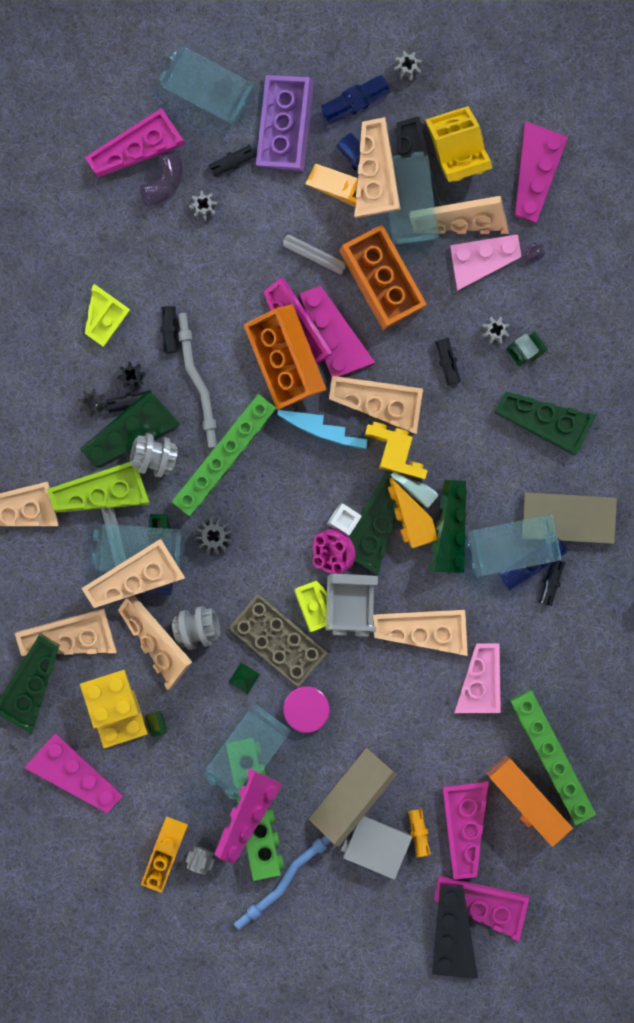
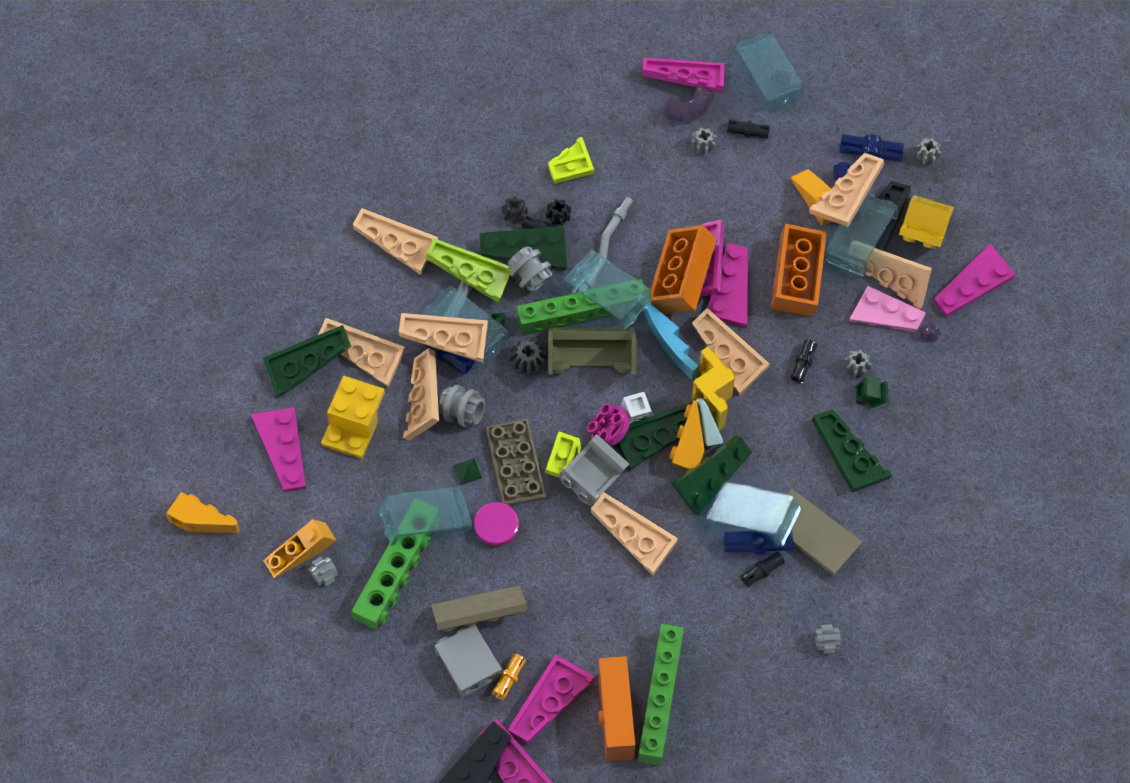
camera: 40 degrees right, 25 degrees down
dark green slope [145,711,167,737] -> none
black pin [160,306,179,353] -> none
dark pink wing [214,768,282,865] -> none
medium blue bar [234,836,331,930] -> none
medium lavender slope [256,75,314,172] -> none
light grey axle [283,235,347,275] -> none
bright pink wing [454,643,501,713] -> none
none -> light orange slope [166,492,240,534]
none -> olive windscreen [548,327,636,375]
none -> clear light blue panel [564,249,652,330]

